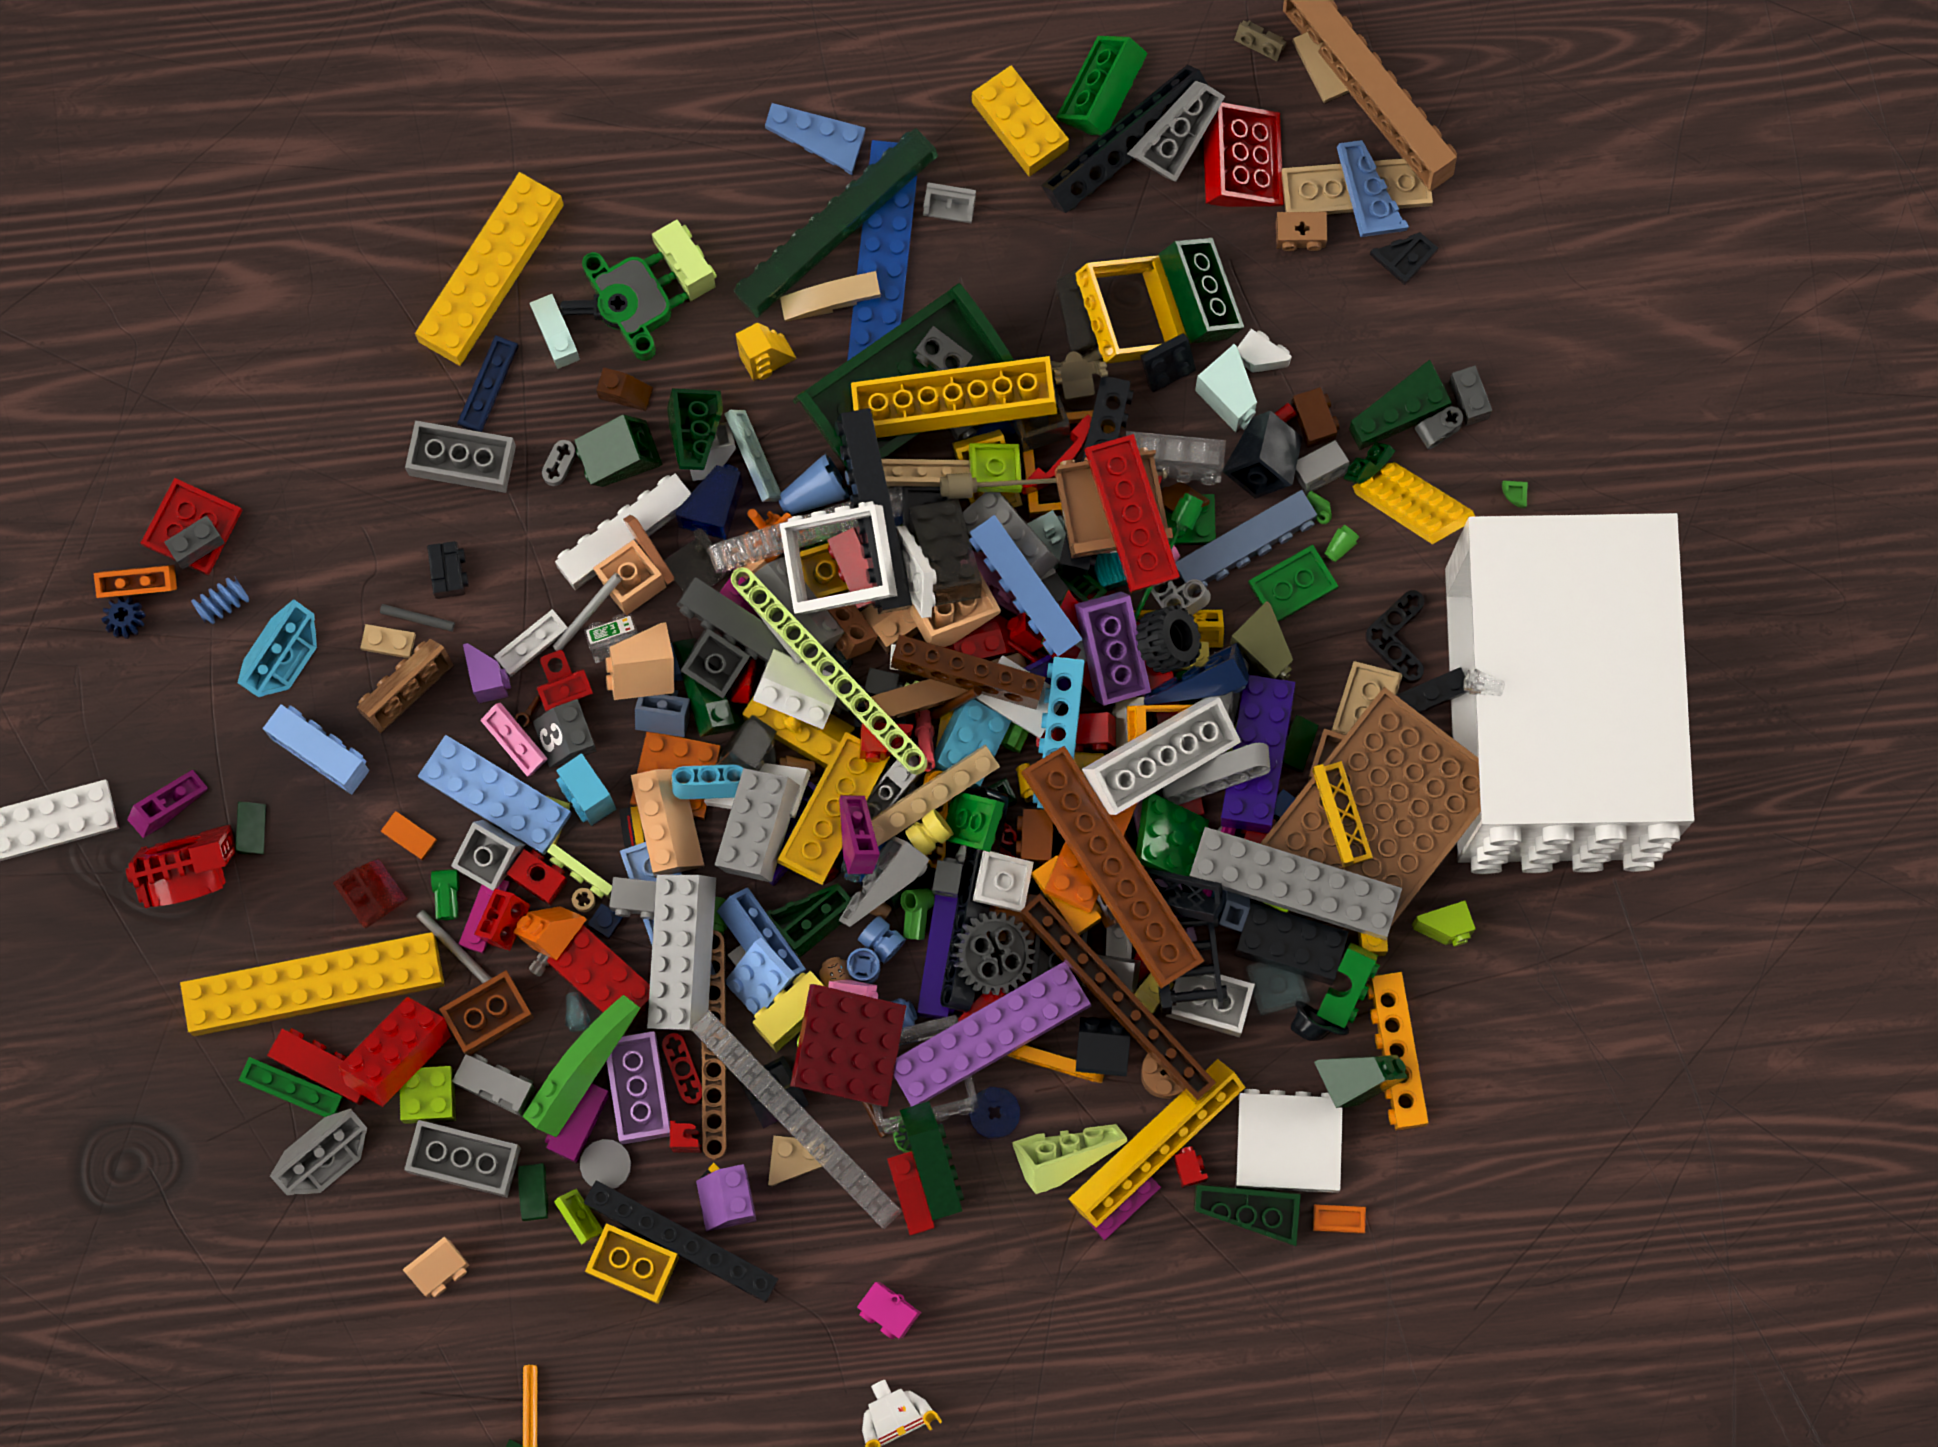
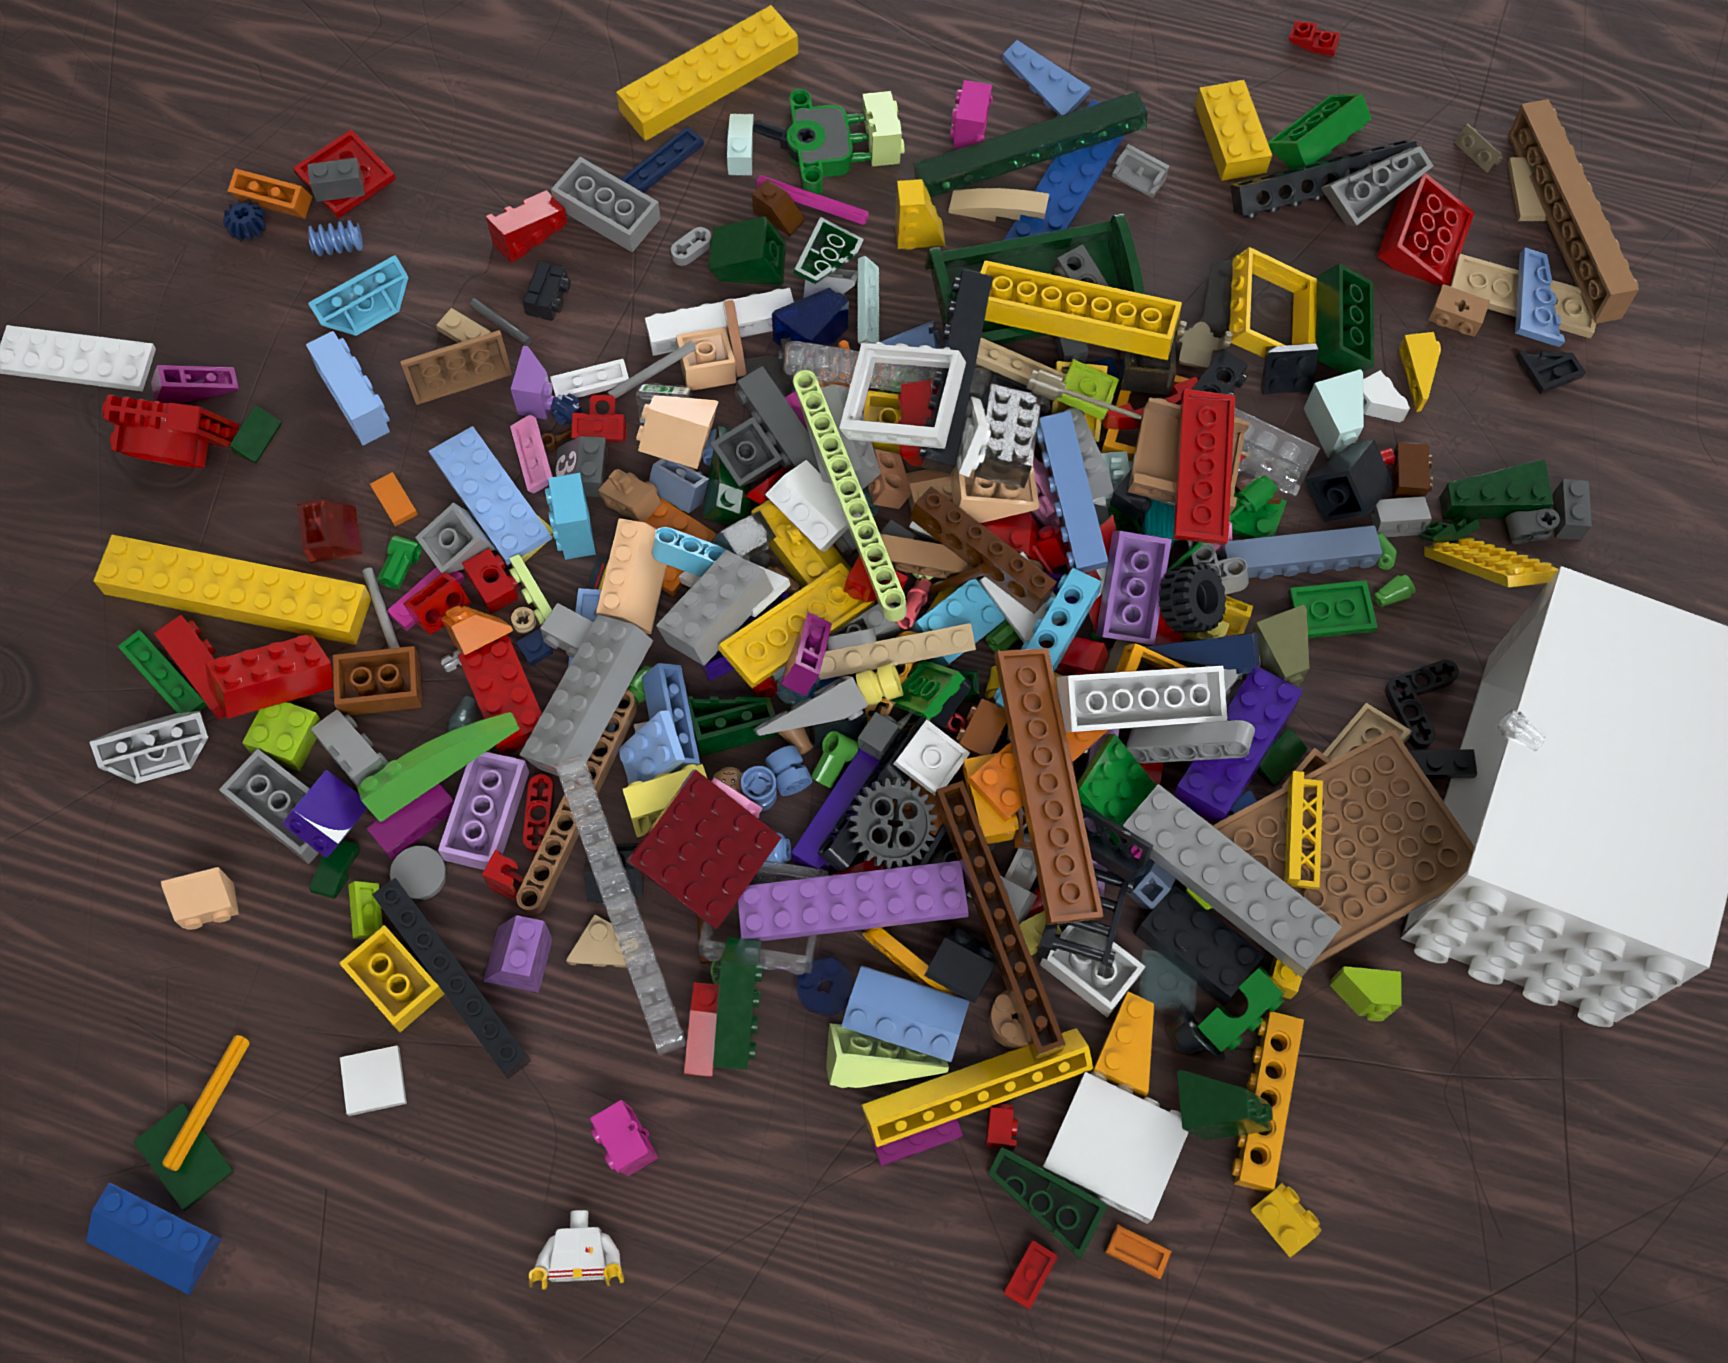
camera: 20 degrees right, 10 degrees down
none -> dark purple panel [282,770,367,857]
none -> white tile [340,1046,407,1116]
none -> red wedge [486,190,568,263]
none -> dark blue gear [550,393,582,426]
none -> medium nougat brick [598,469,662,522]
none -> dark pink axle [756,175,869,225]
none -> light grey beam [827,628,876,650]
none -> medium blue slope [841,965,970,1062]
none -> dark pink brick [950,80,993,153]
none -> red plate [1003,1240,1058,1310]
none -> light orange wedge [1092,992,1154,1099]
none -> yellow bracket [1251,1183,1321,1258]
none -> yellow slope [1398,332,1441,412]

